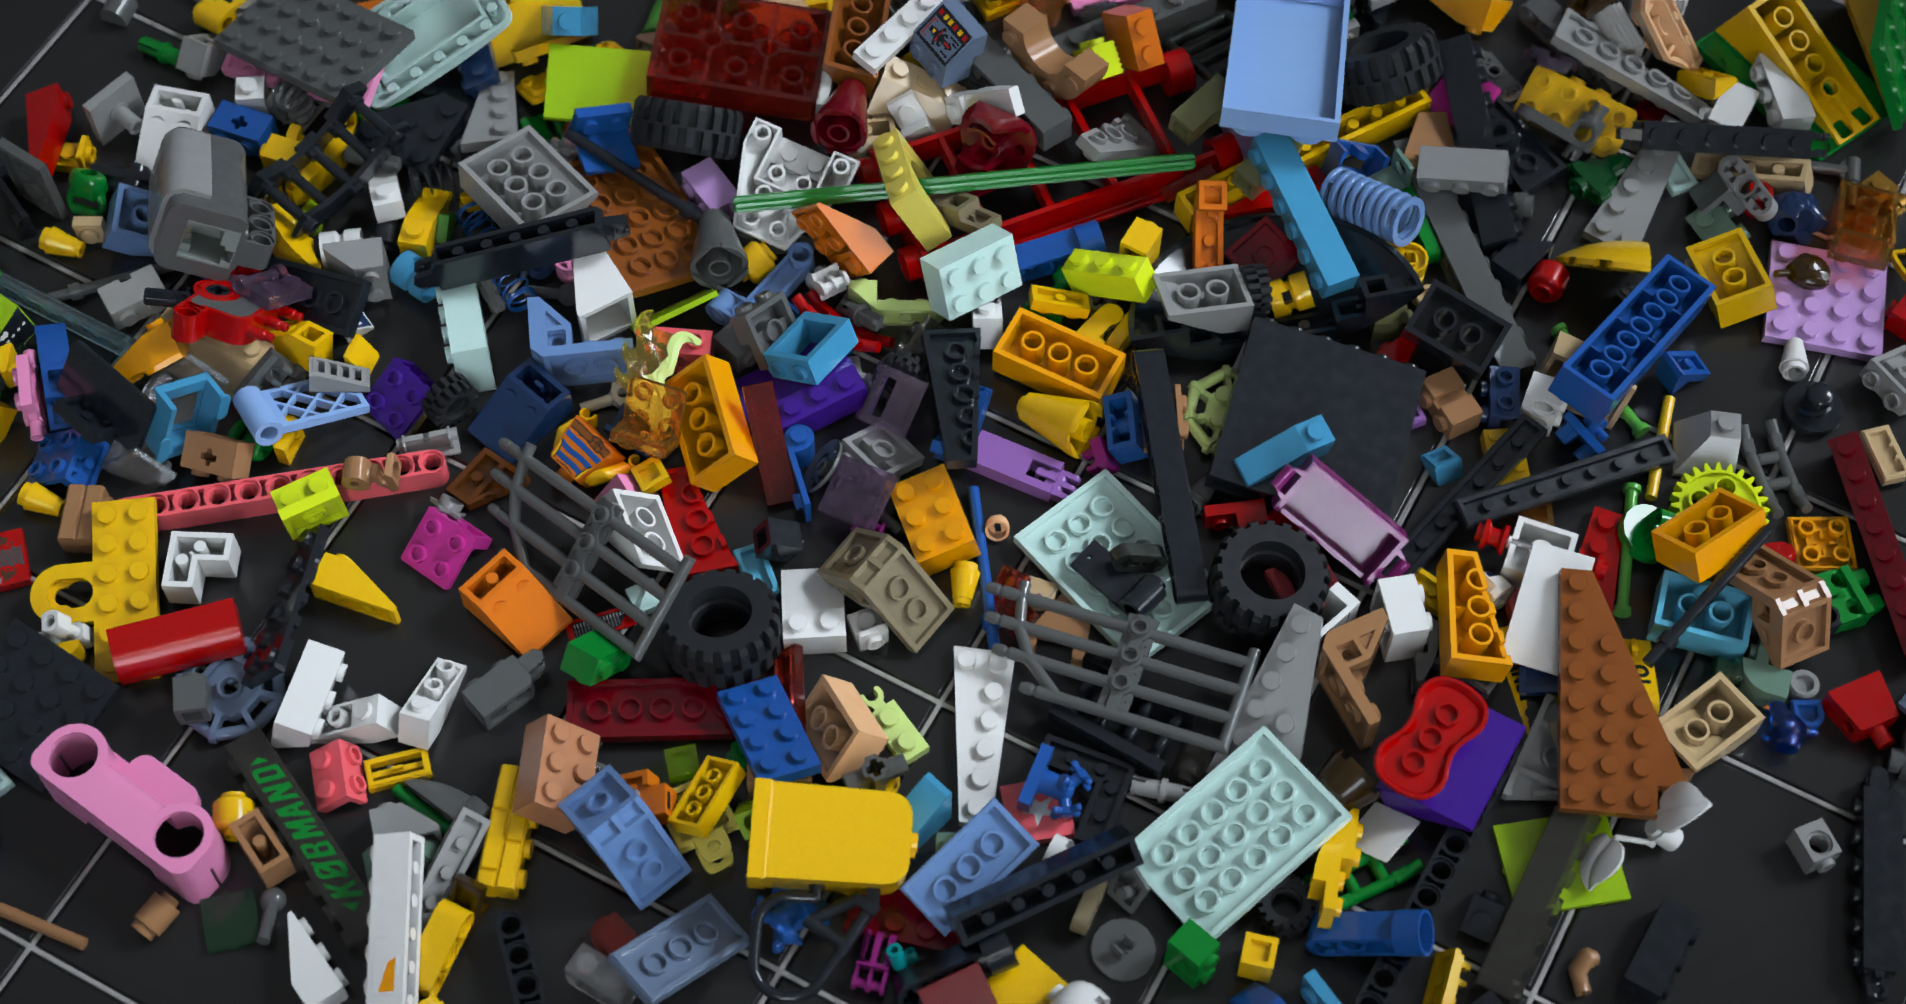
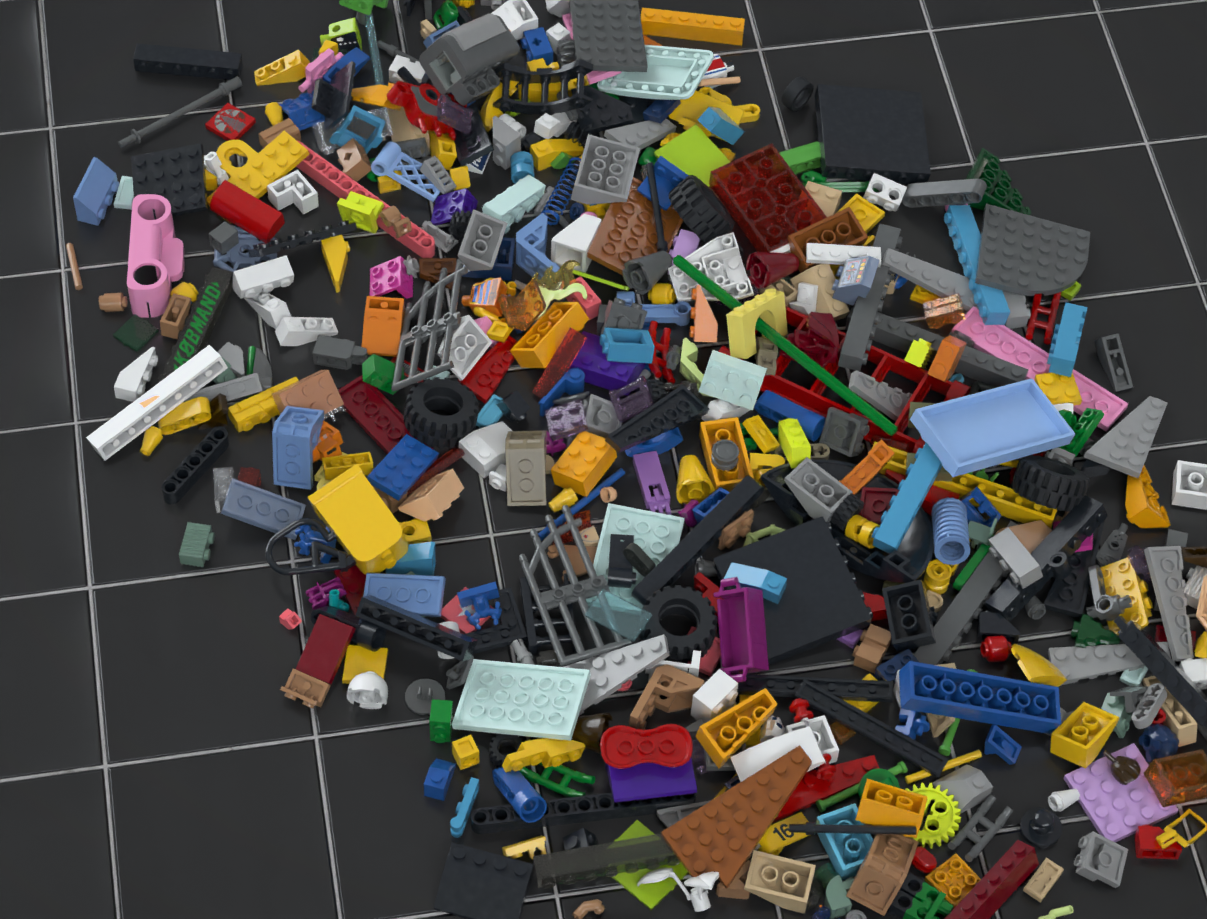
camera: 50 degrees right, 5 degrees down
yellow cone [38,226,86,258] -> none
dark grey bar [257,887,287,945] -> none
coral bracket [309,738,368,813] -> none
yellow tile [363,748,433,794] -> none
black hinge [414,206,631,291] -> none
clear neon green plate [664,743,700,784] -> none
white arm [805,262,850,301] -> none
dark grey axle [842,753,909,791] -> none
yellowish green plate [860,686,929,765] -> none
white slope [944,85,1025,125] -> none
white wing [954,645,1015,827] -> none
medium nougat brick [1002,3,1109,100] -> none
dark tan beam [1069,879,1111,936] -> none
yellow brick [1119,217,1163,265] -> none
white sticker [1356,802,1420,863] -> none
dark azure slope [1420,445,1463,486] -> none
none -> light grey slope [457,210,508,271]
none -> clear light blue piece [585,589,652,641]
none -> dark grey wheel [711,440,739,470]
none -> dark grey plate [819,407,870,457]

